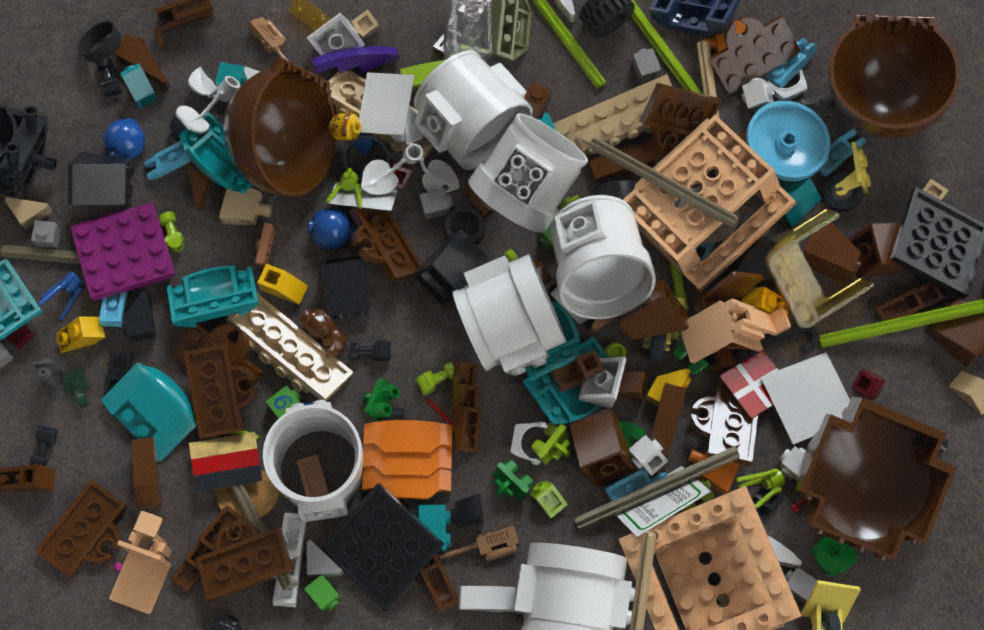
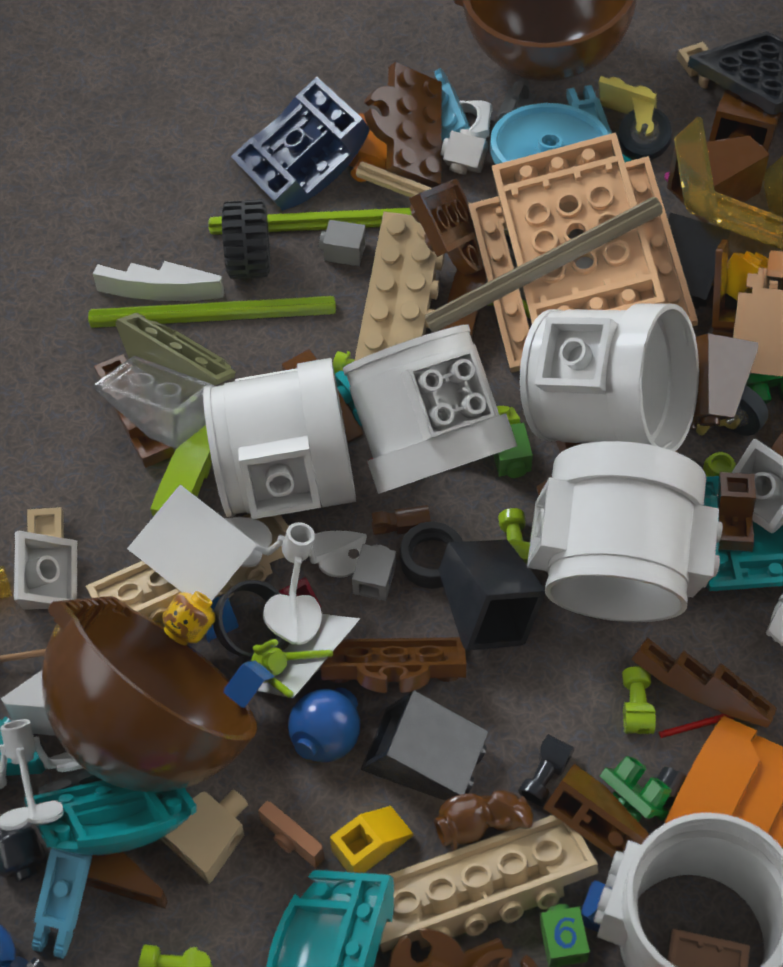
camera: 60 degrees left, 15 degrees down
dark purple slope [311,46,400,73] -> none
black slope [594,180,635,200] -> none
none -> blue slope [223,660,274,708]
none -> lime plate [333,351,355,373]
none -> reddish brown slope [543,764,650,858]

